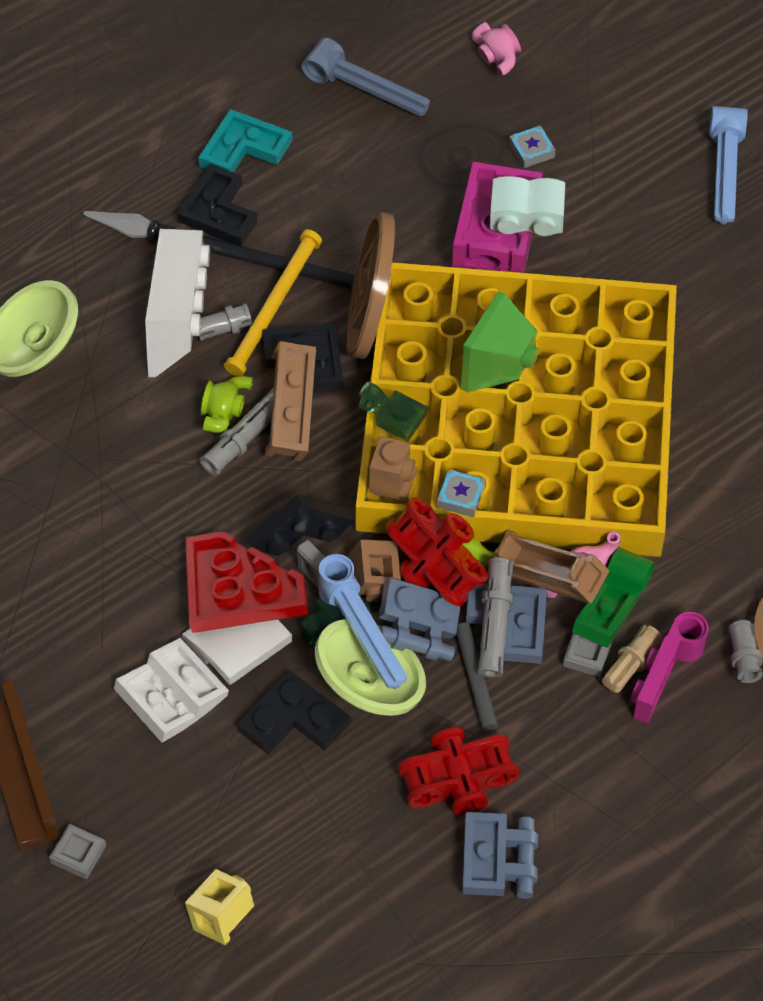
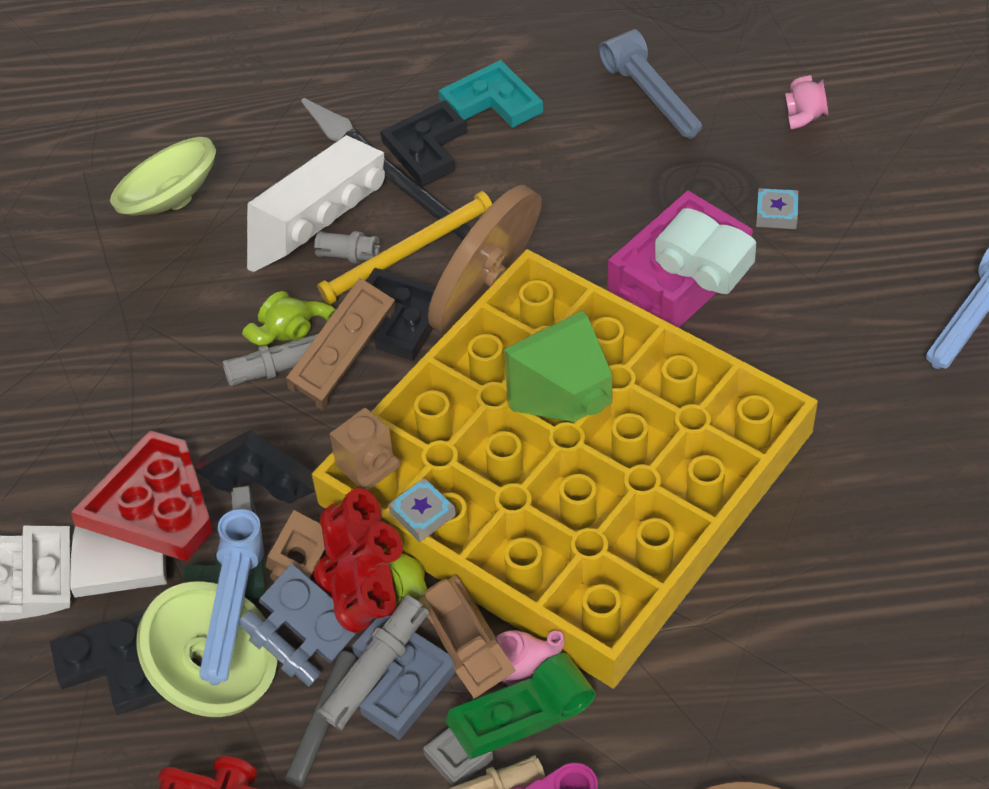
camera: 35 degrees right, 5 degrees down
clear green plate [358,382,428,442] -> none

